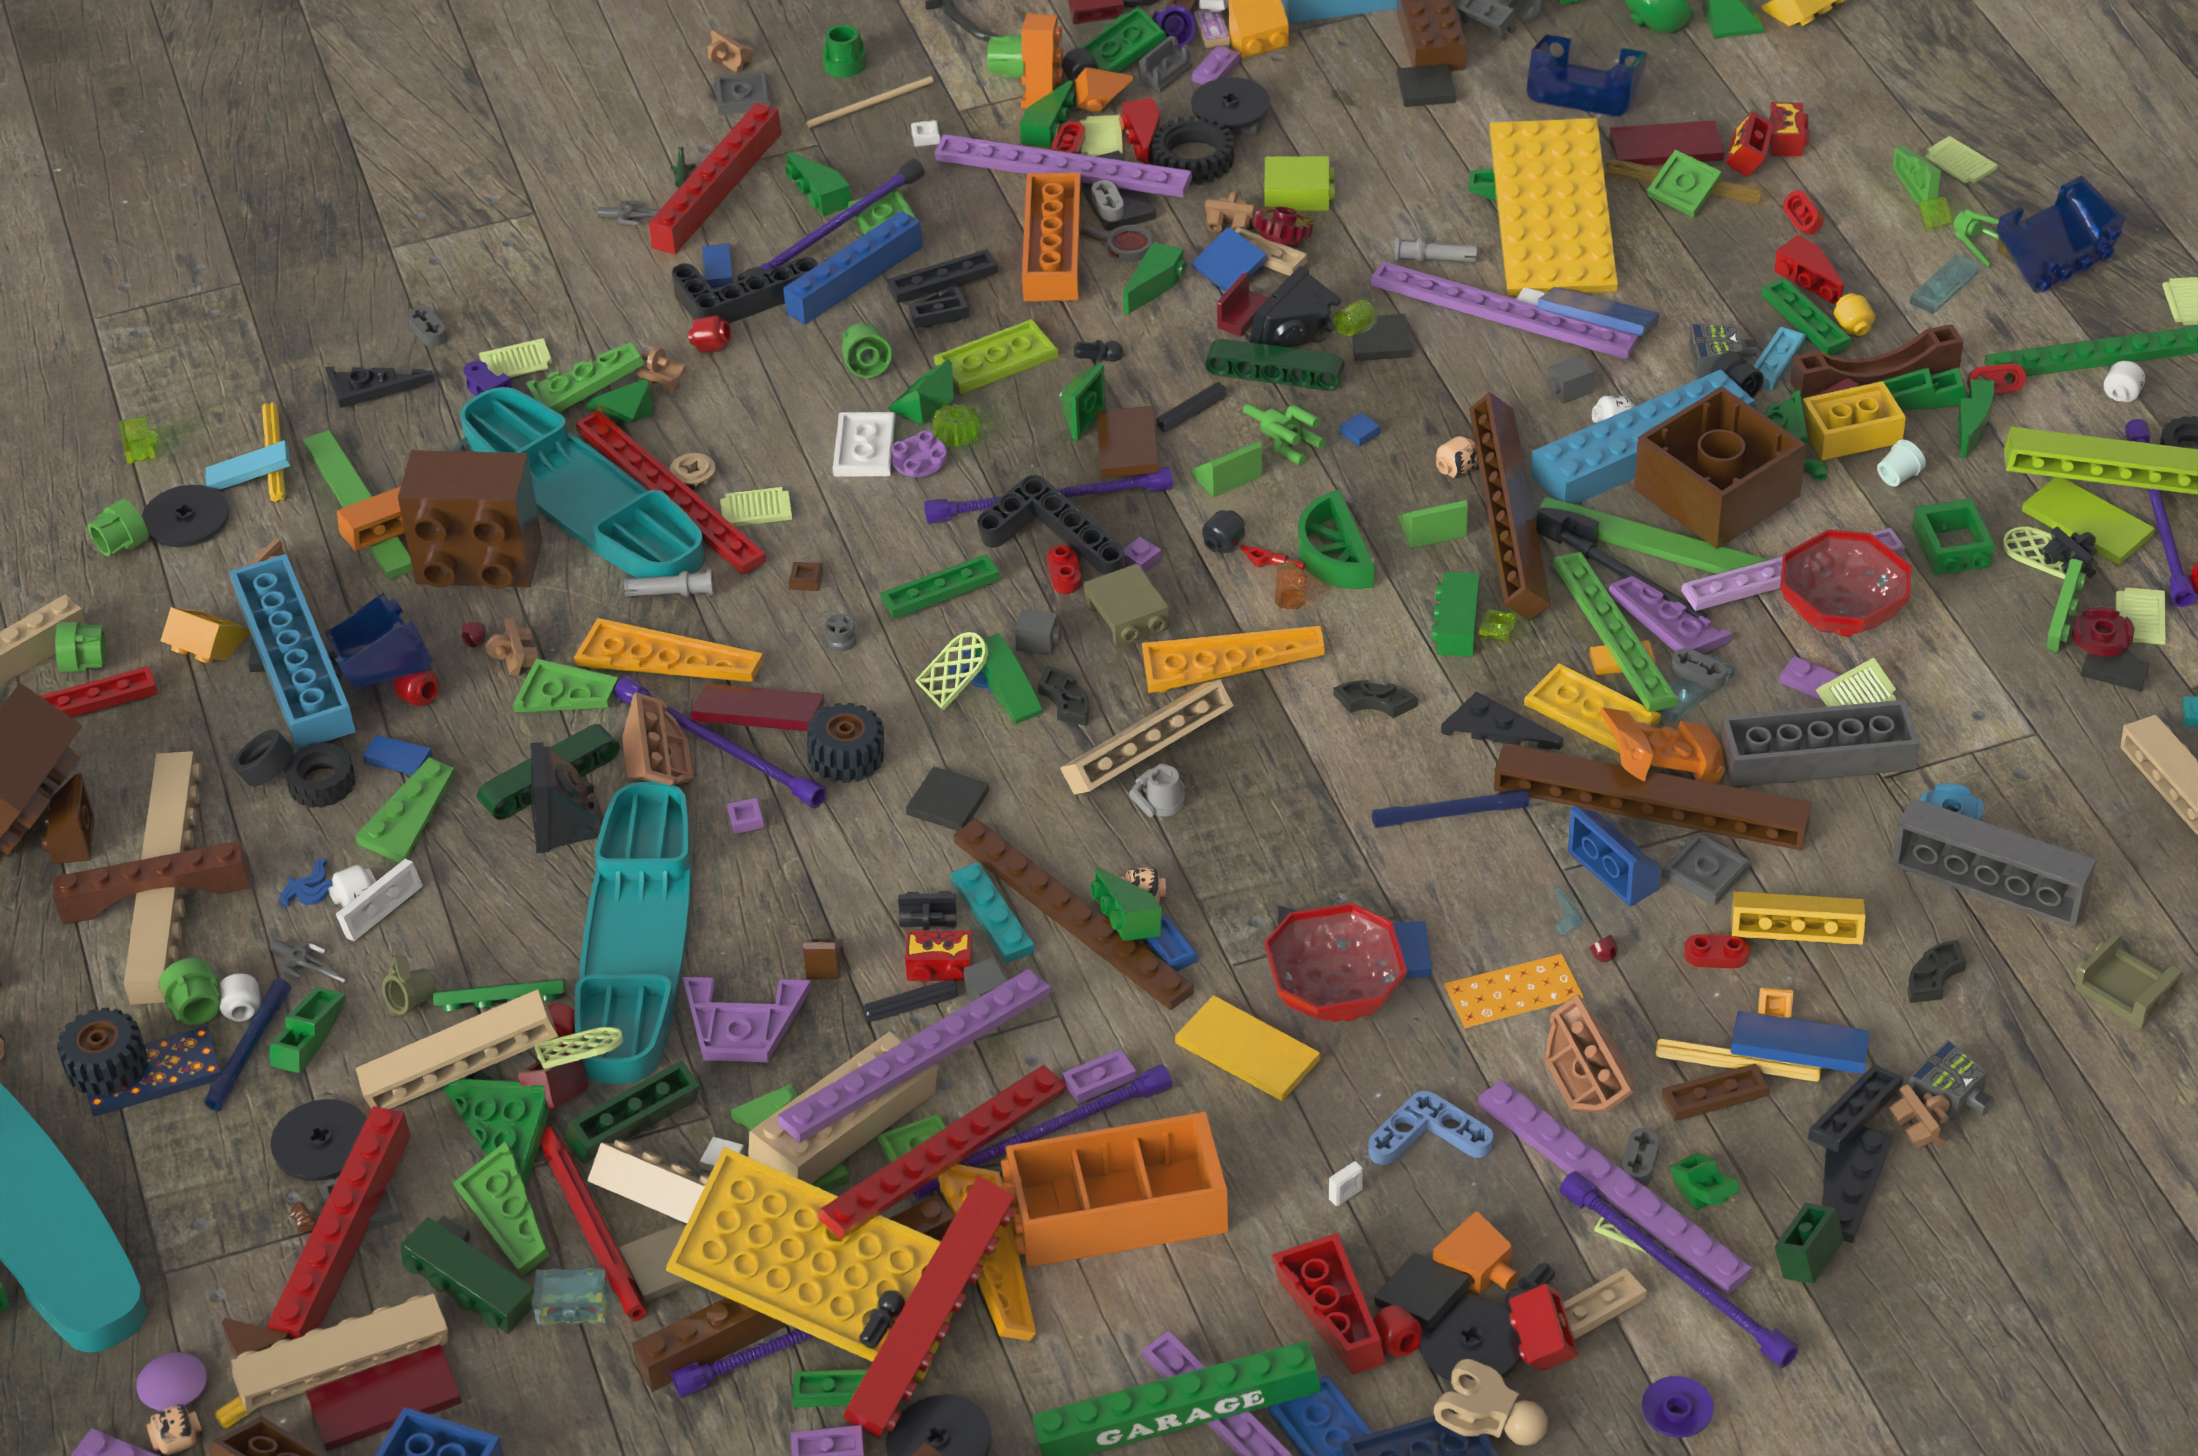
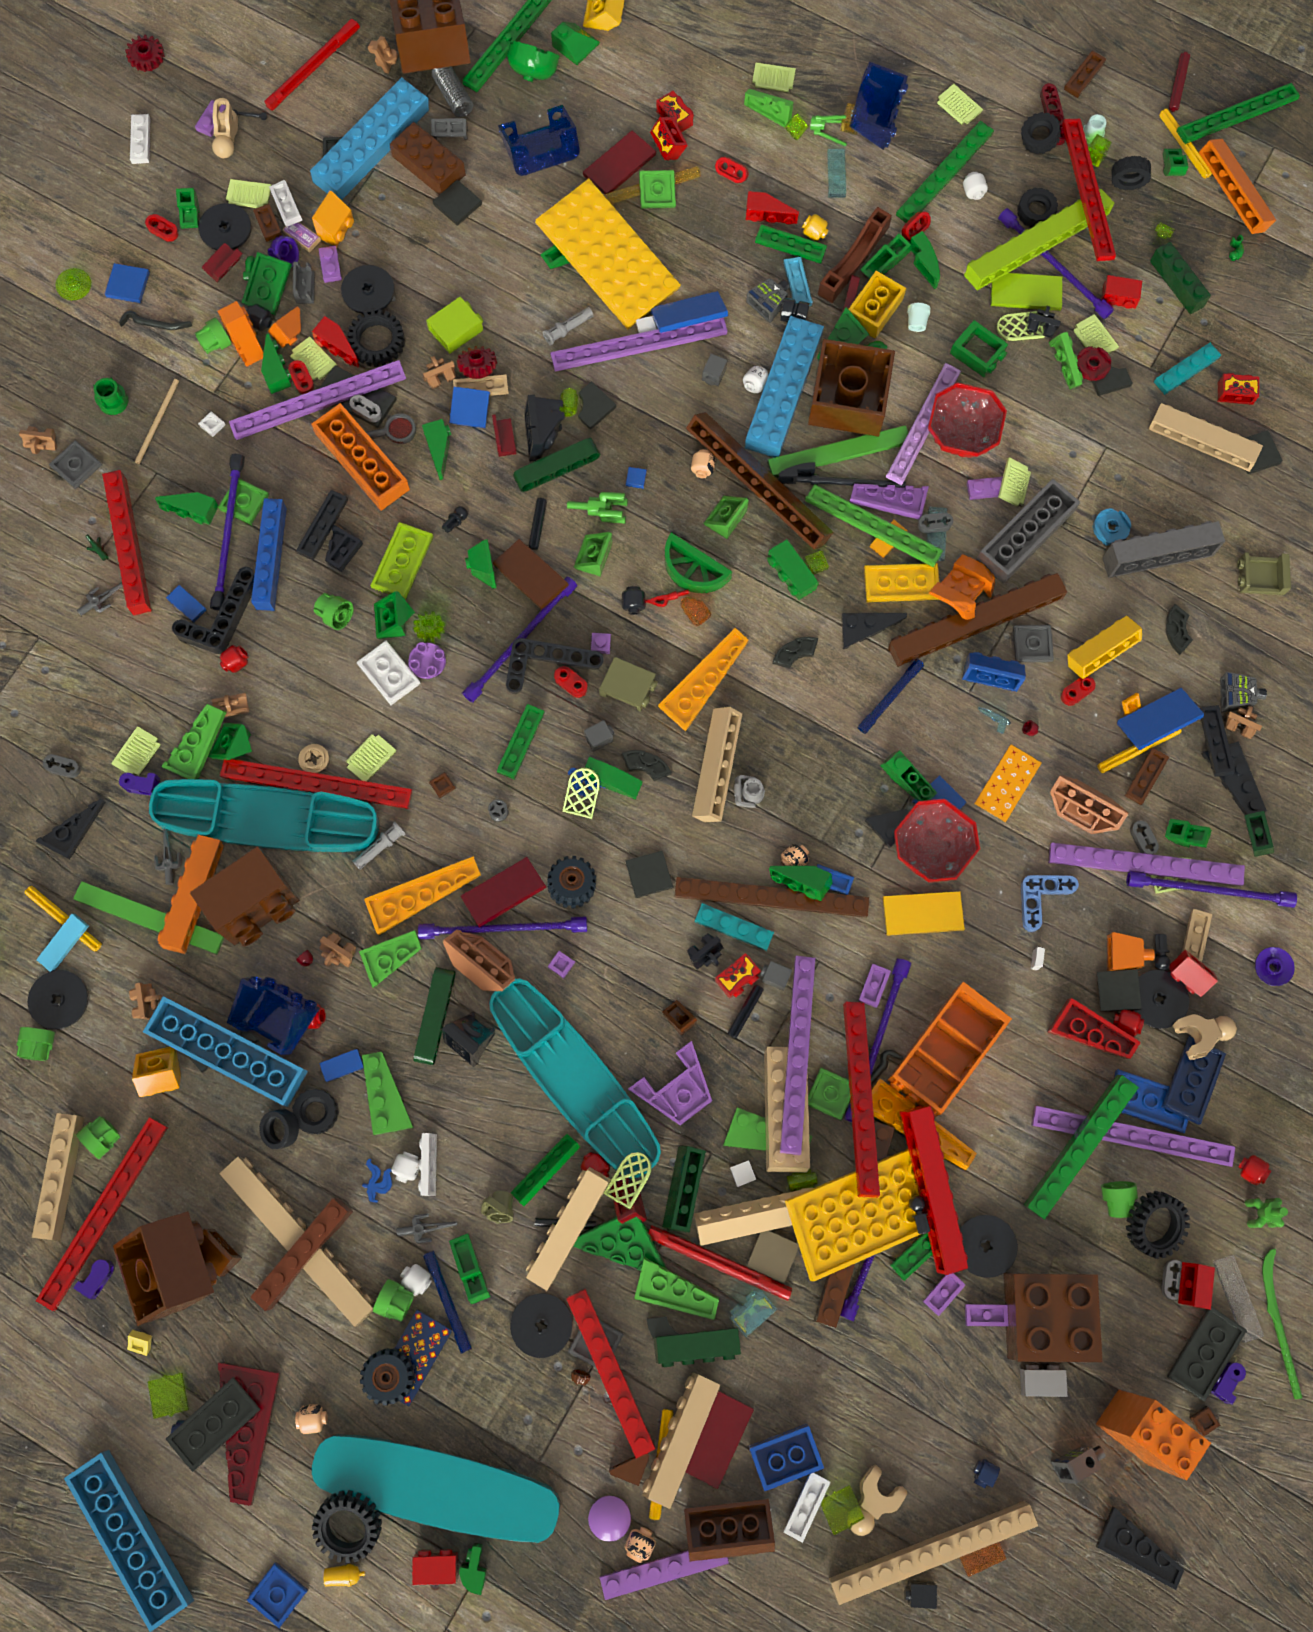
camera: 45 degrees left, 30 degrees up
none -> green slope [880,750,937,801]

